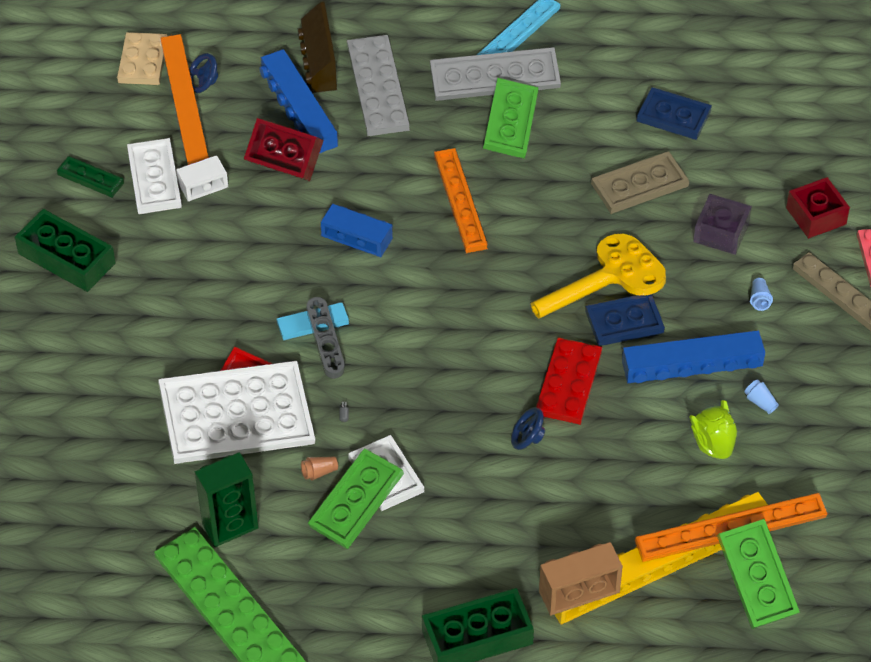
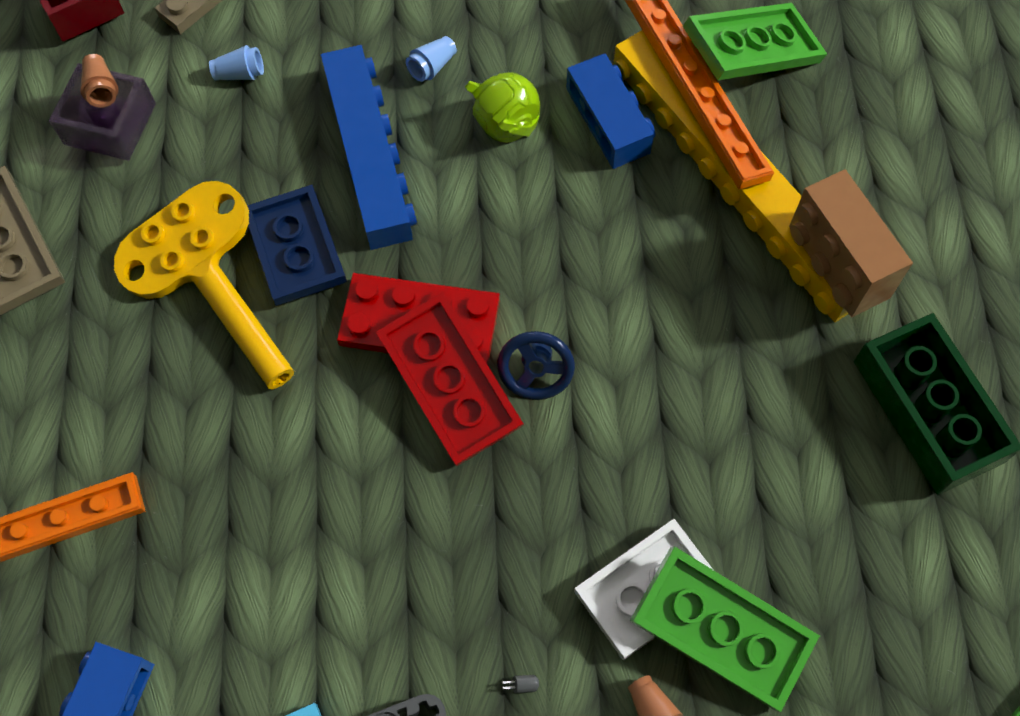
camera: 95 degrees left, 15 degrees up
none -> nougat cone [80,54,119,108]
none -> red plate [376,292,524,466]
none -> blue brick [566,53,655,169]

